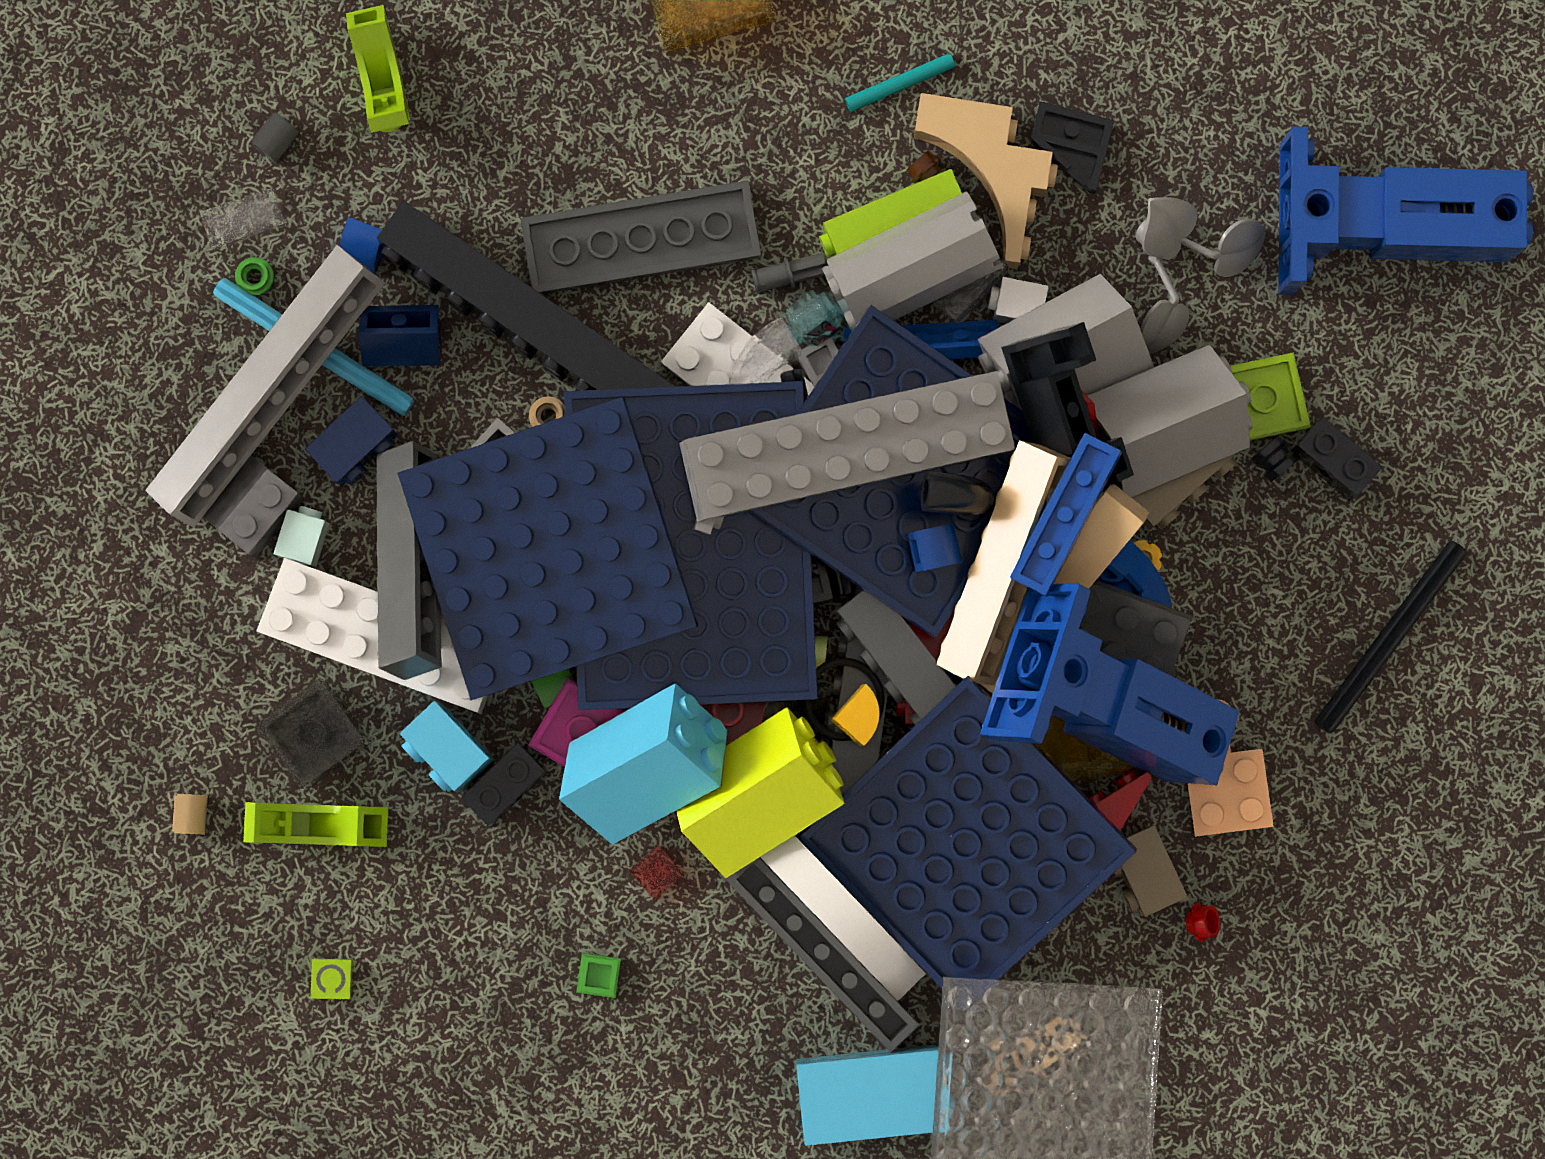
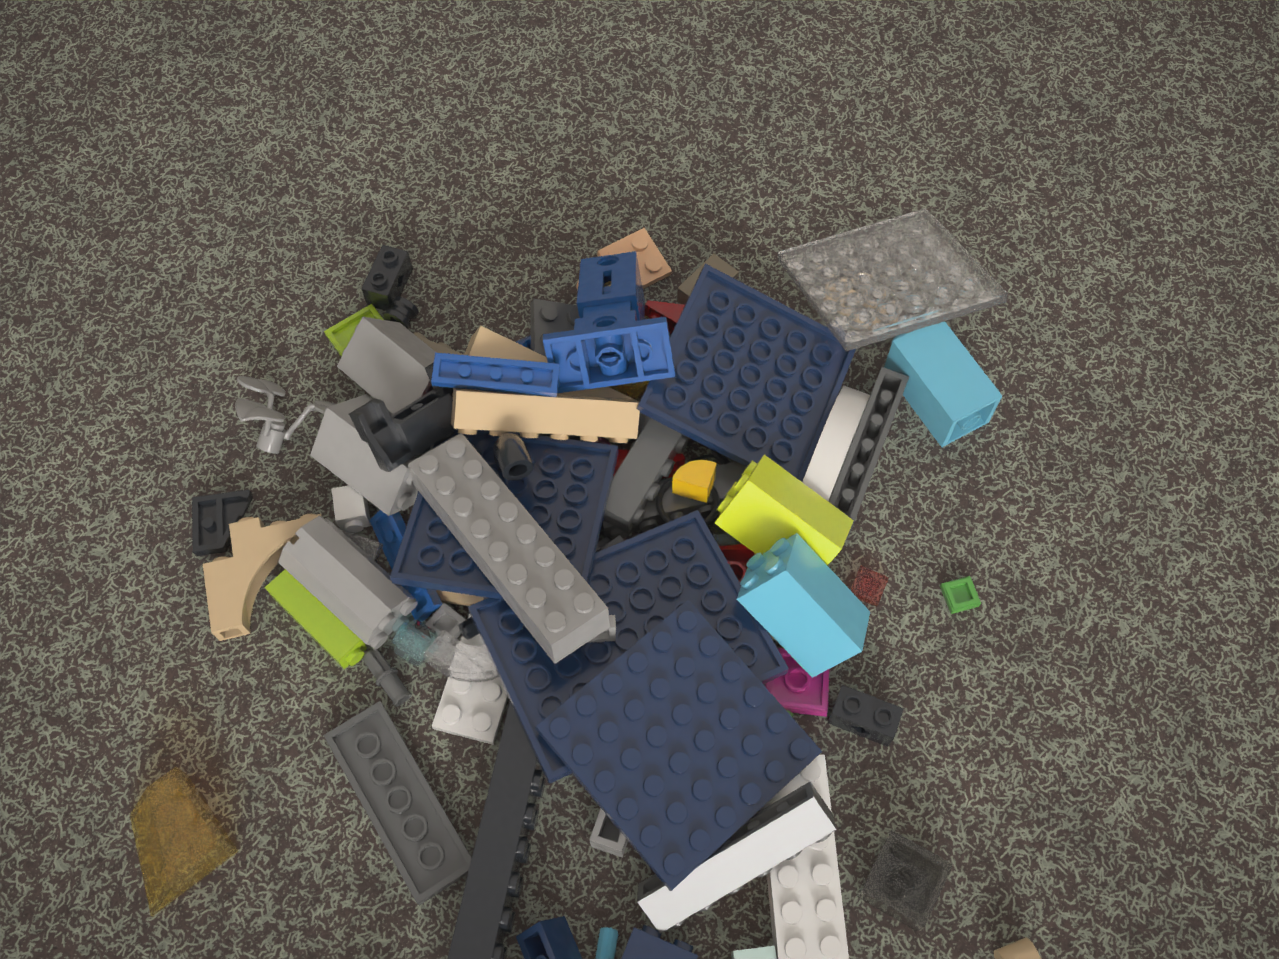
camera: 110 degrees left, 20 degrees down
lime arch [243,802,388,847] -> none
lime tile [311,958,353,999] -> none
medium azure brick [400,701,495,792] -> none
tan plate [529,396,565,427] -> none
teal piece [844,53,955,112] -> none
reddish brown plate [906,150,941,183] -> none
blue brick [907,523,962,572] -> none
red plate [1186,903,1220,942] -> none
blue brick [1278,126,1533,295] -> none
black axle [1315,541,1467,733] -> none

